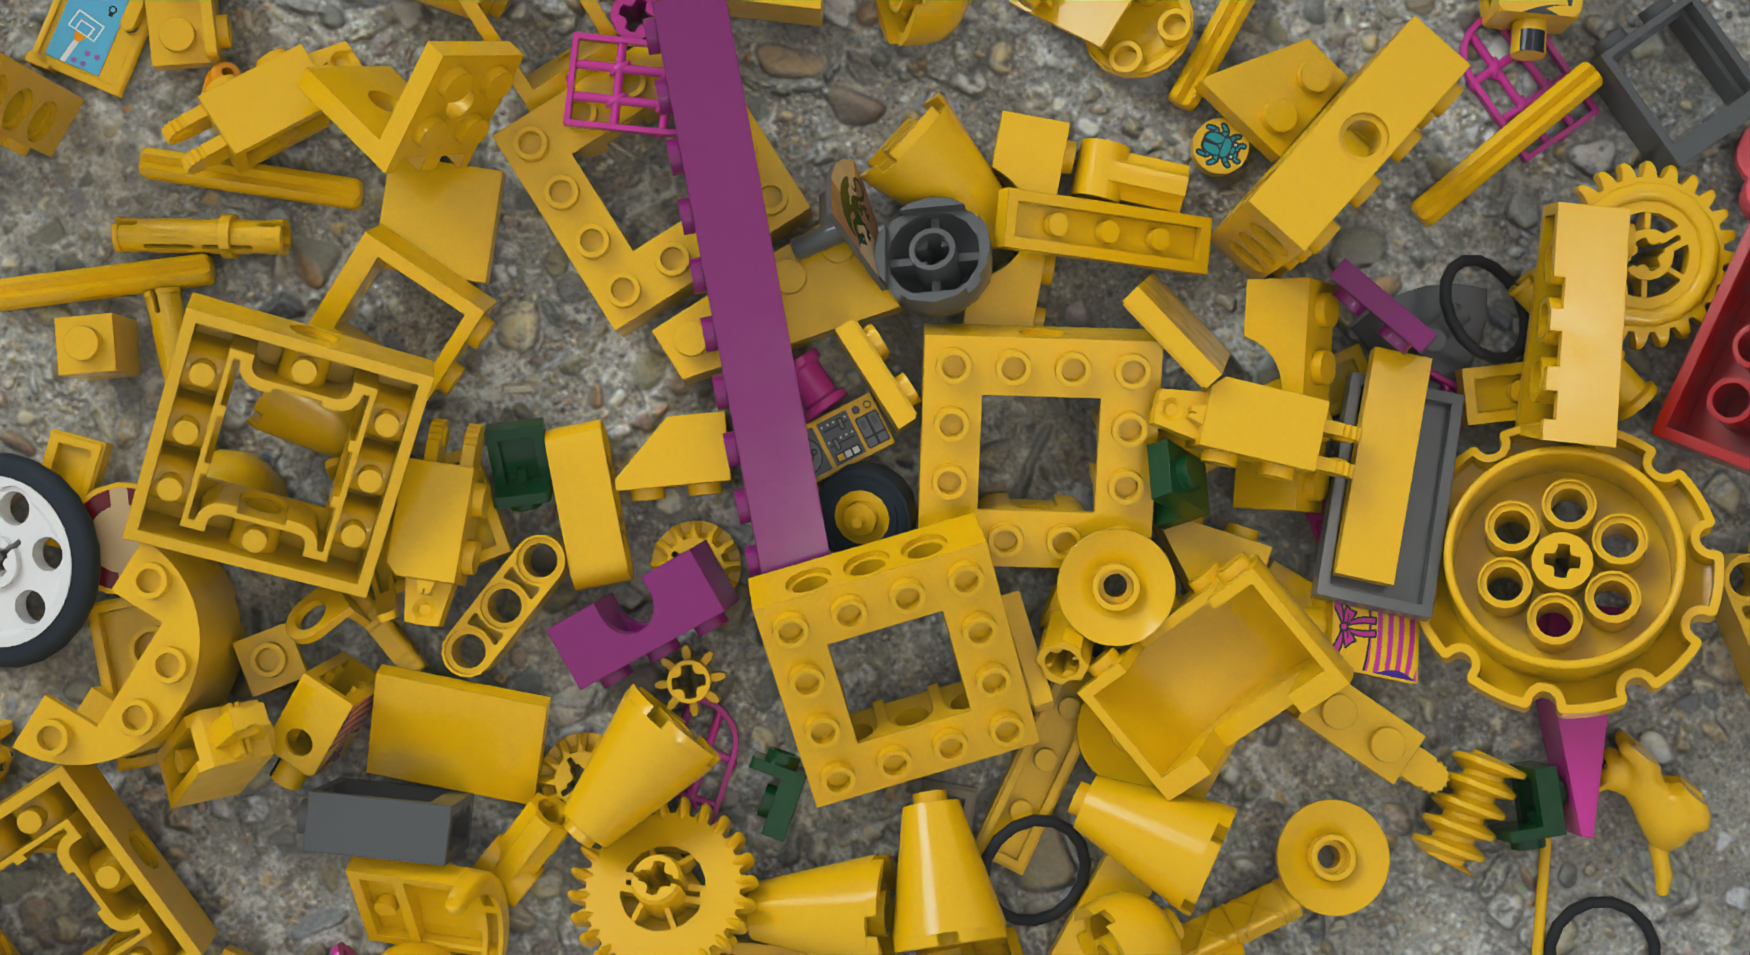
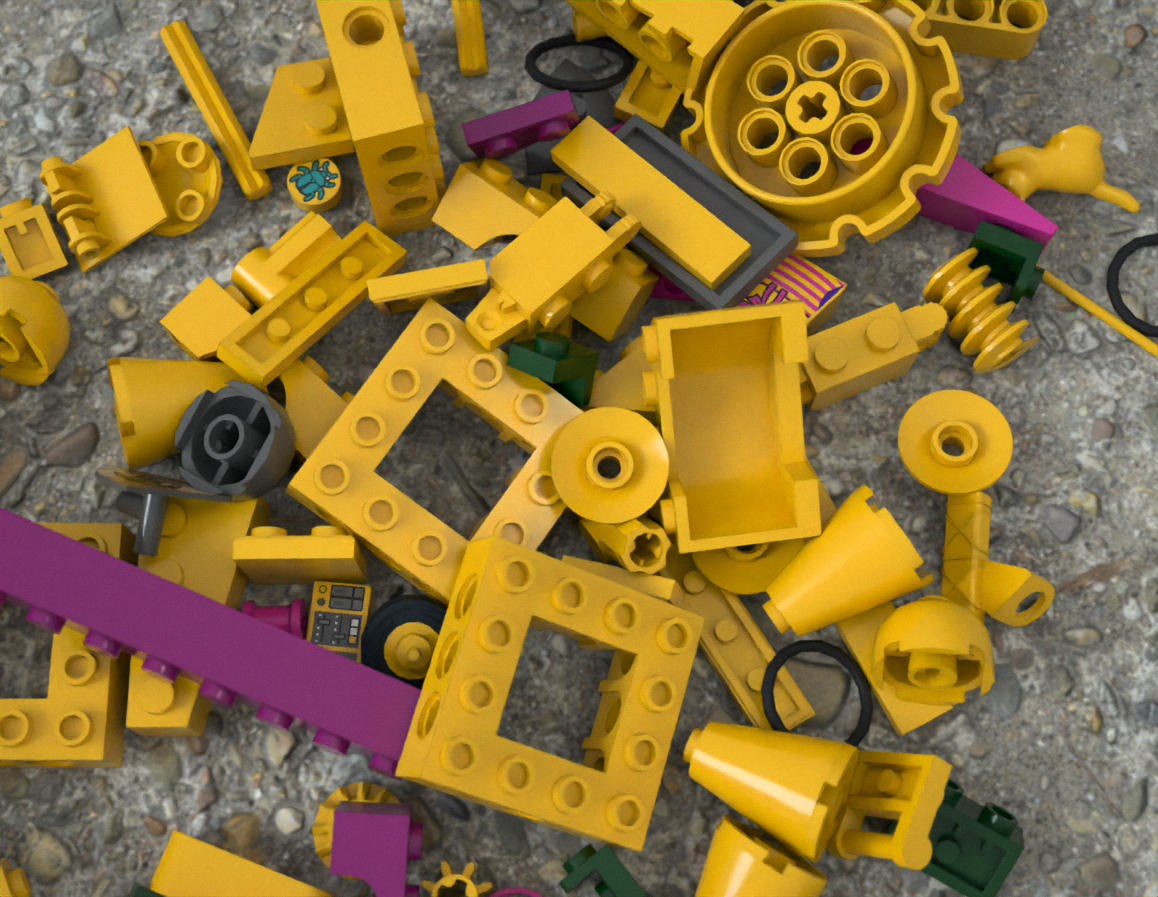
camera: 55 degrees left, 15 degrees down
yellow slope [615,411,735,502] -> none

